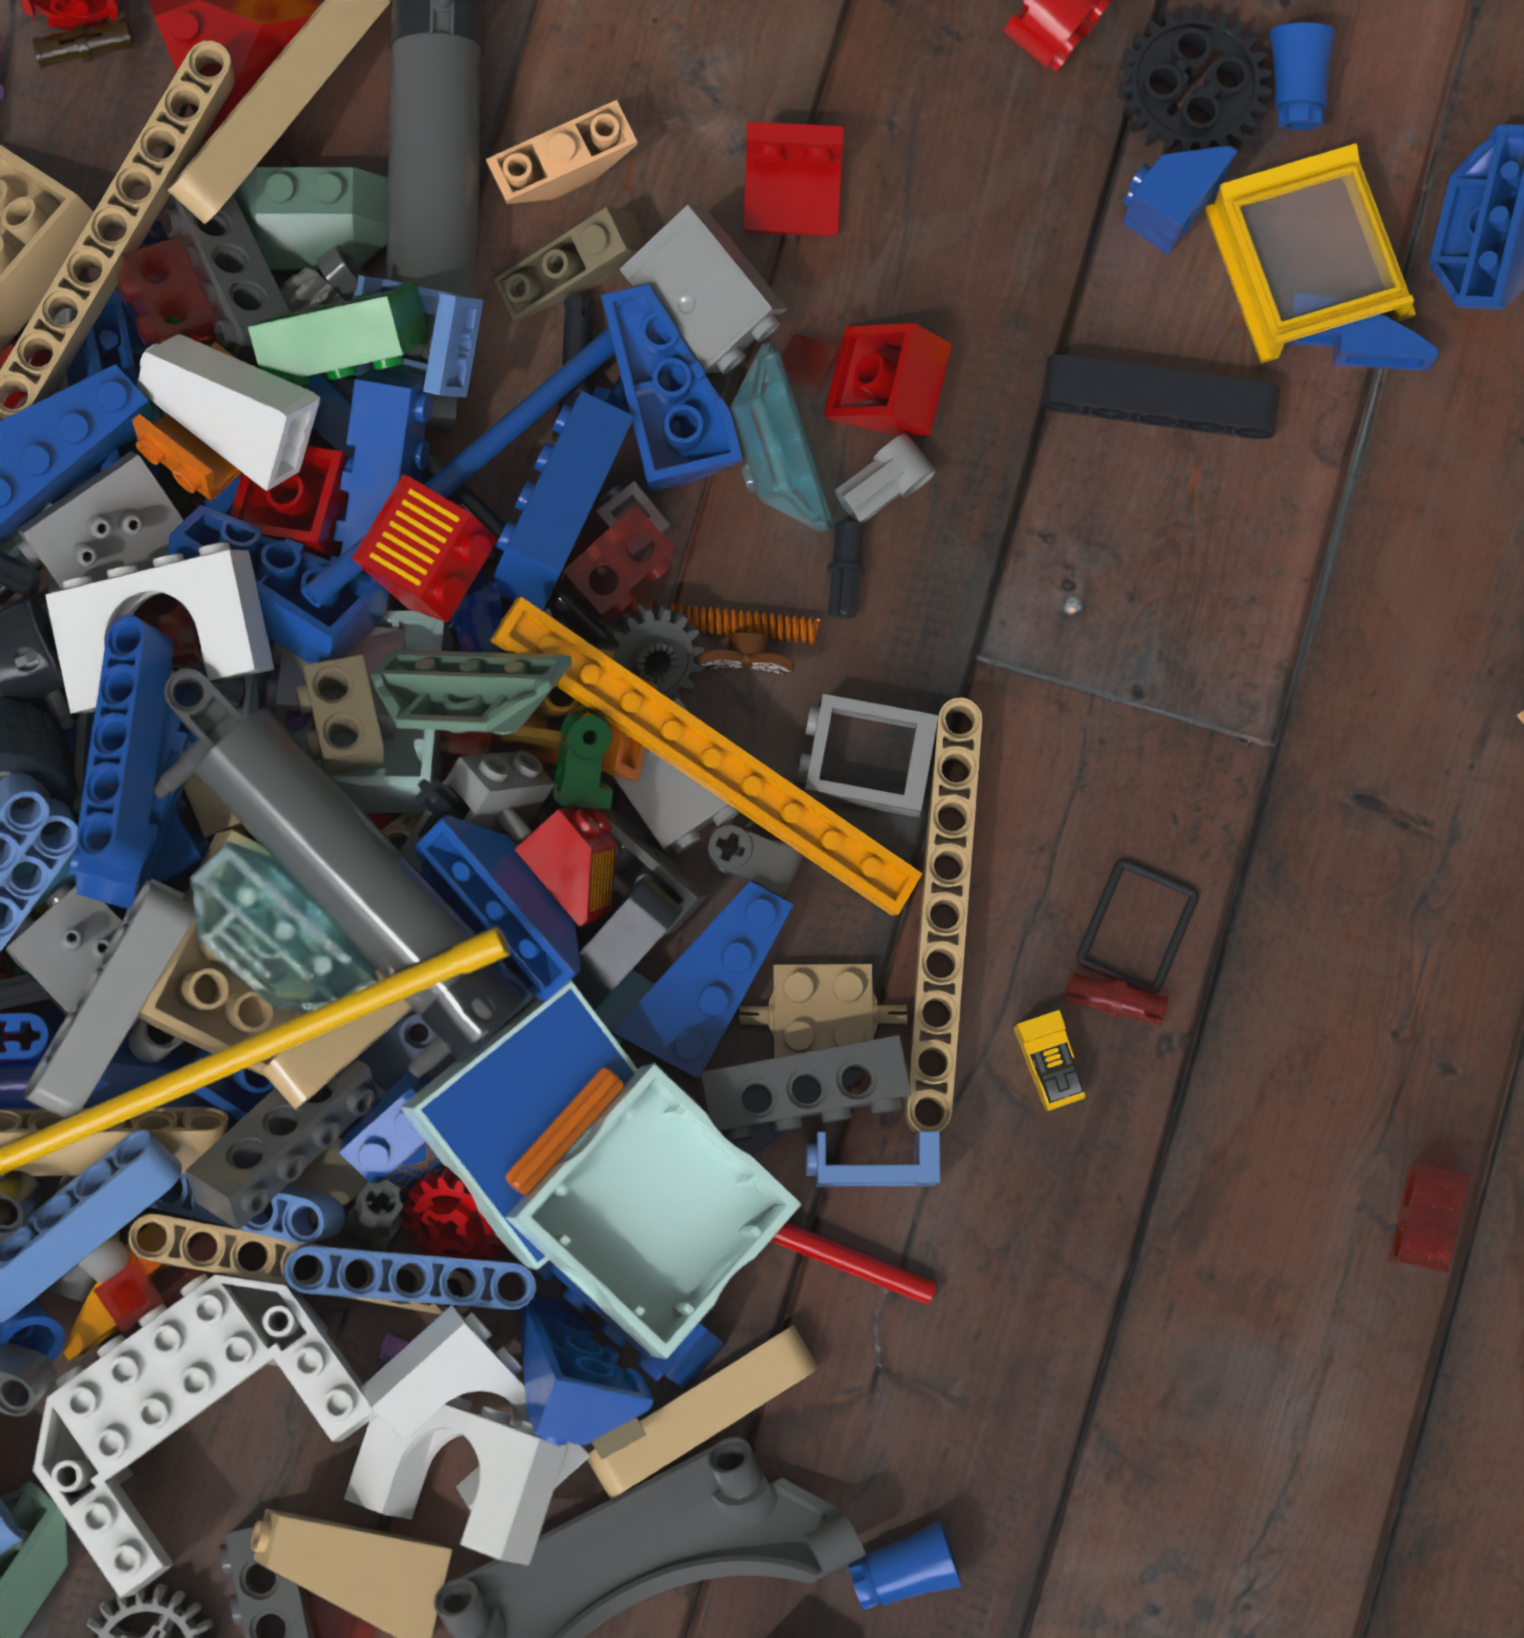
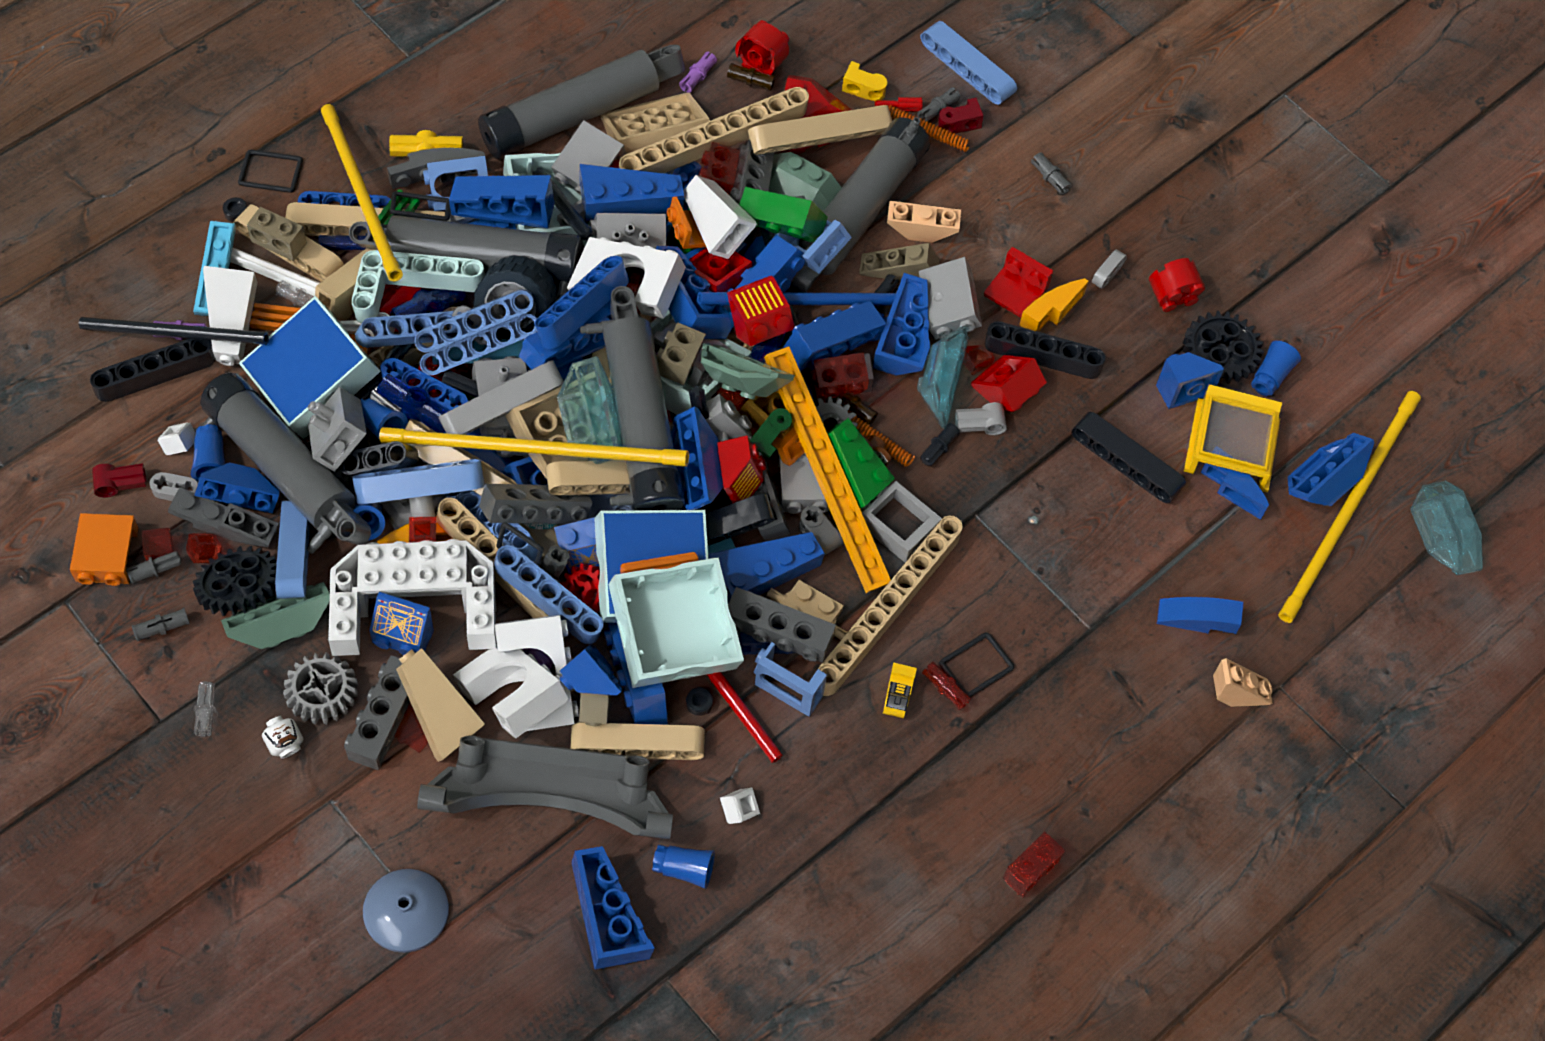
camera: 30 degrees right, 20 degrees down
none -> blue slope [369,592,434,655]
none -> black piece [496,522,544,566]
none -> black tile [686,687,713,716]
none -> white slope [720,788,760,824]
none -> green wedge [827,418,895,509]
none -> dark brown pin [829,385,878,425]
none -> black beam [984,321,1105,379]
none -> light orange slope [1019,278,1089,332]
none -> light grey beam [1092,249,1127,289]
none -> blue slope [1157,597,1243,634]

